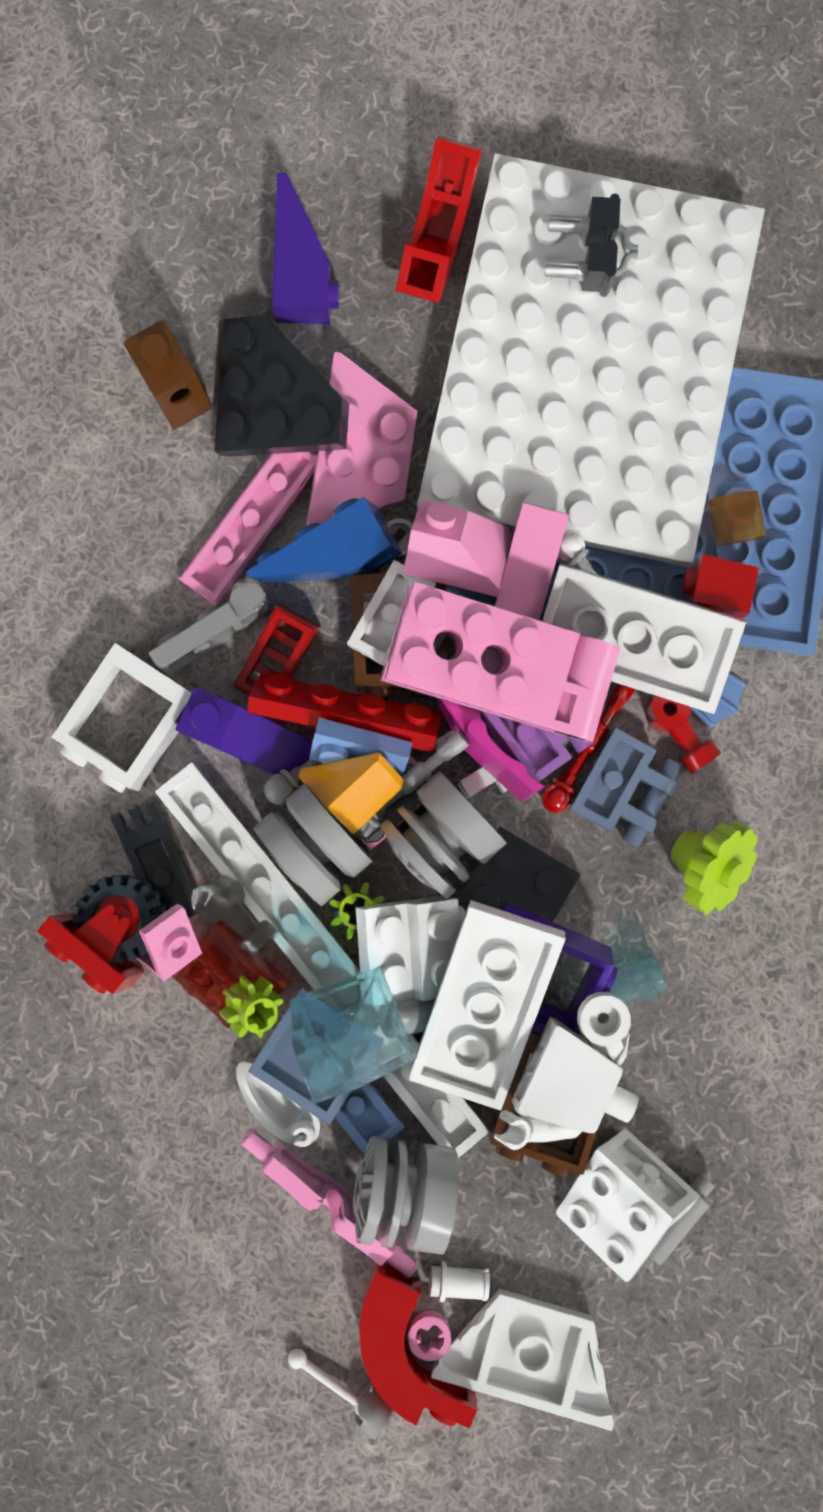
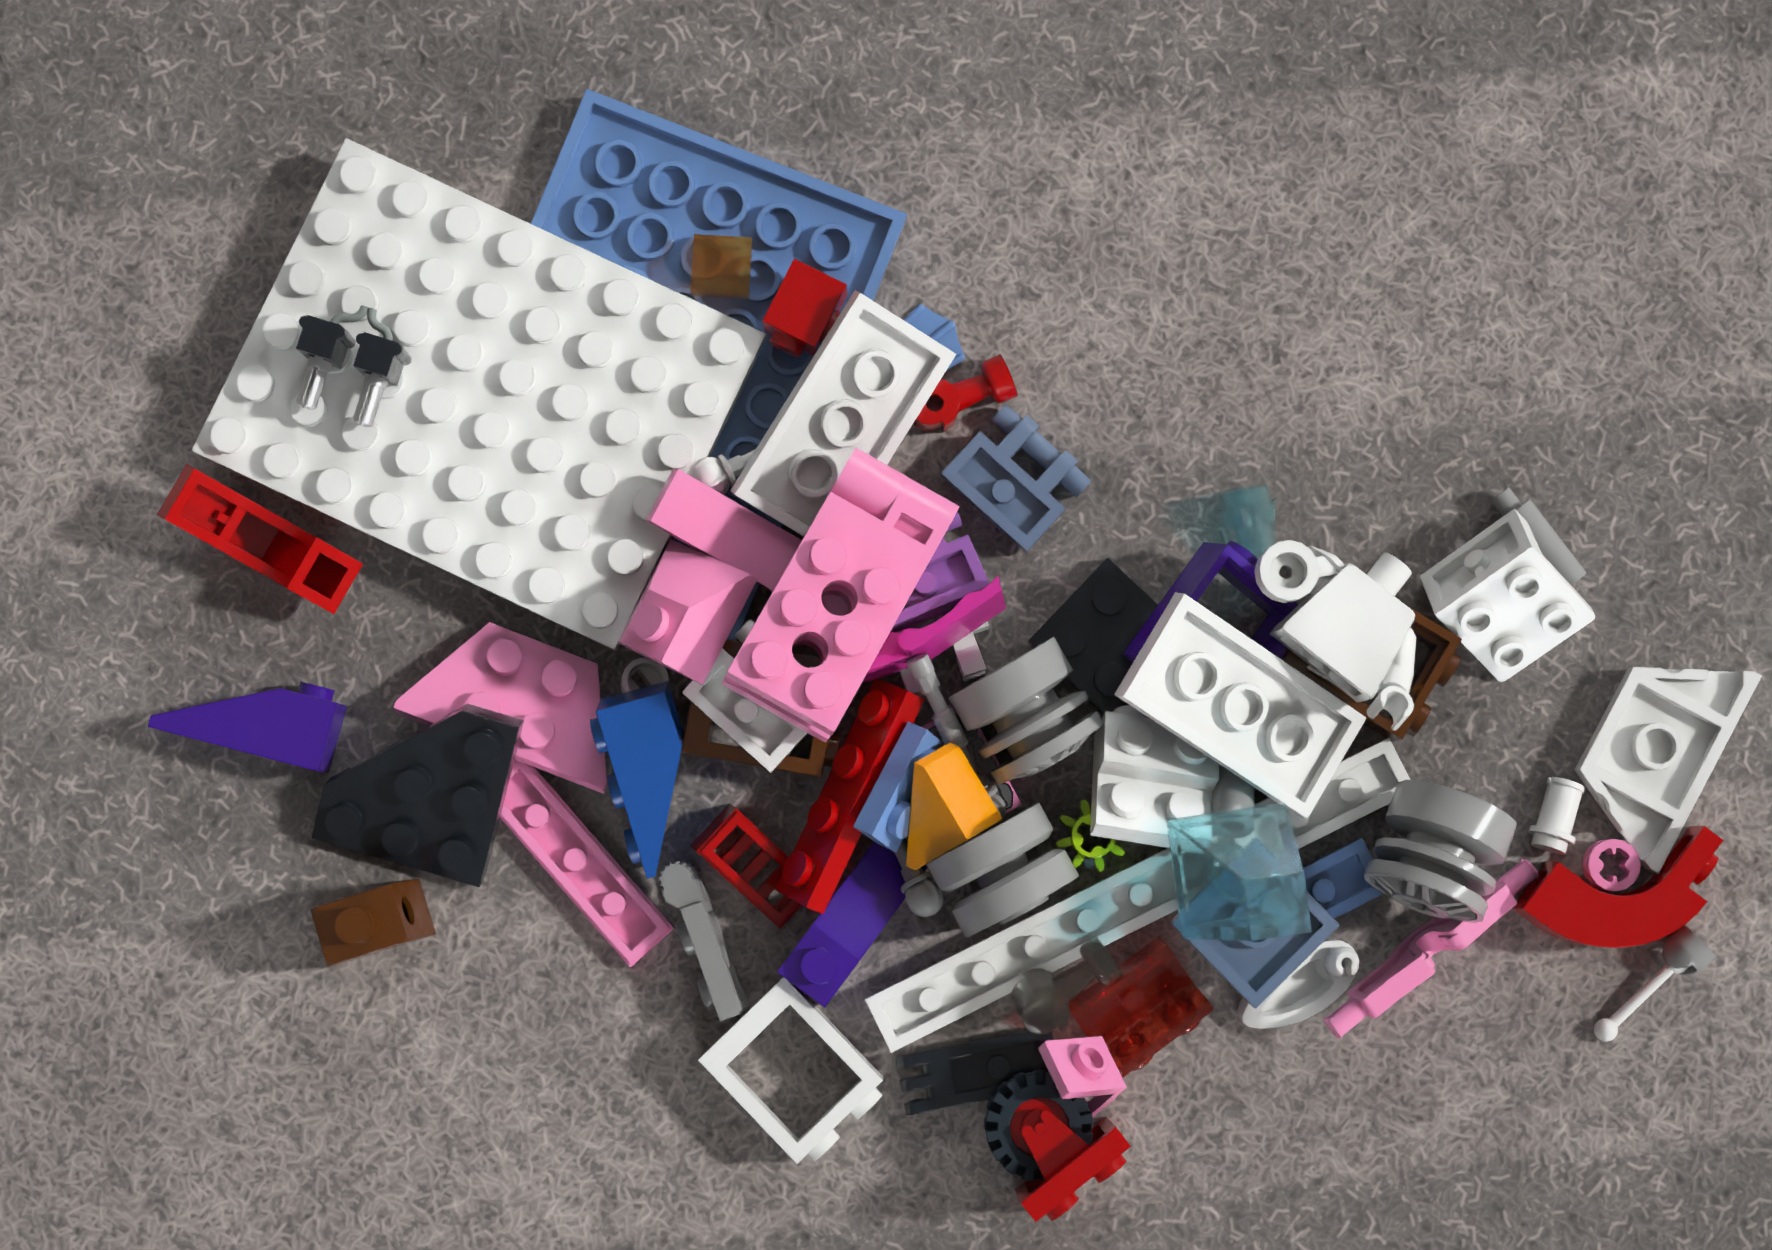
camera: 85 degrees left, 0 degrees up
lime gear [219,976,284,1038] -> none
red piece [541,684,635,813] -> none
lime plant [671,820,758,915] -> none

